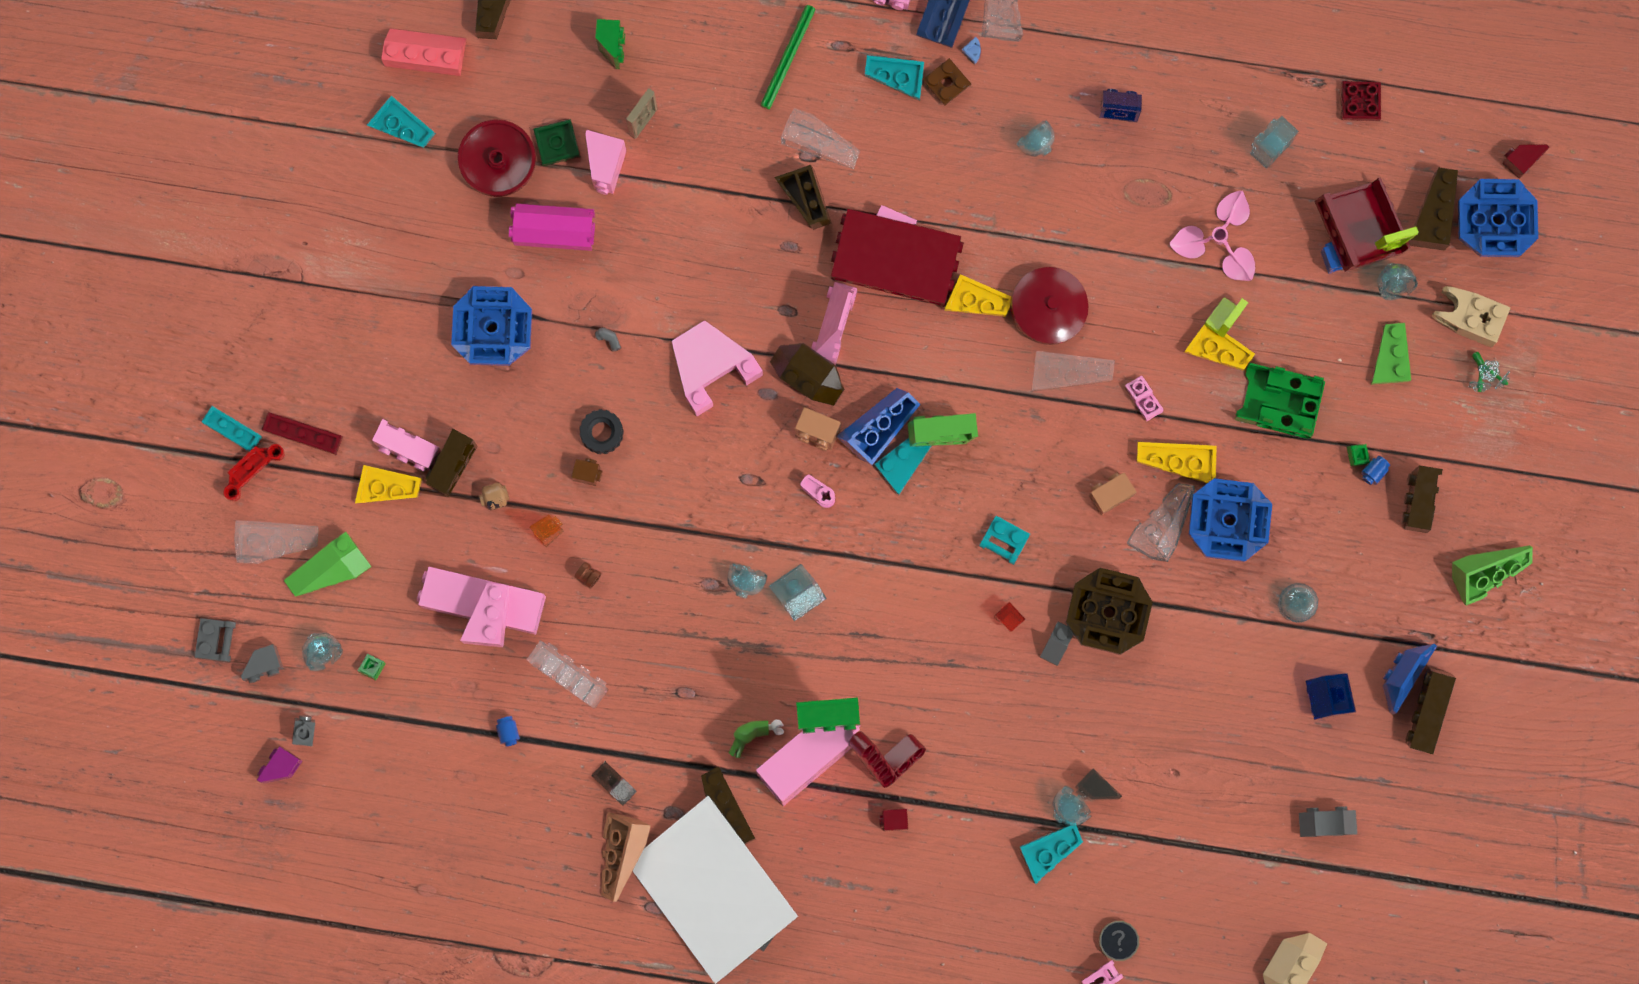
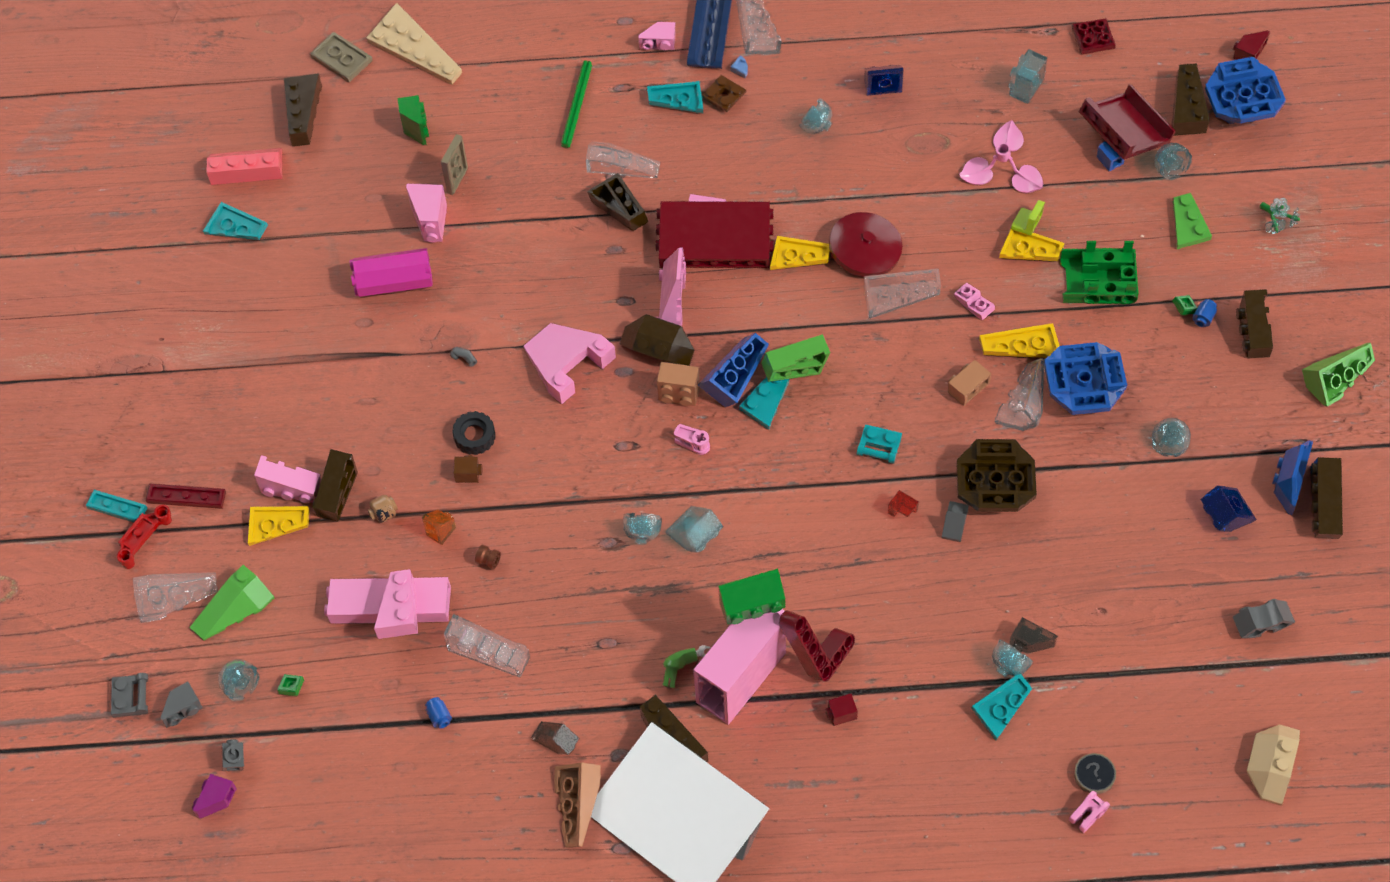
camera: 10 degrees left, 20 degrees down
blue piece [451,286,532,366] -> none
dark red dish [458,119,536,197] -> none
dark green tile [533,119,580,166] -> none
lime tile [1375,227,1419,251] -> none
tan brick [1432,286,1511,348] -> none

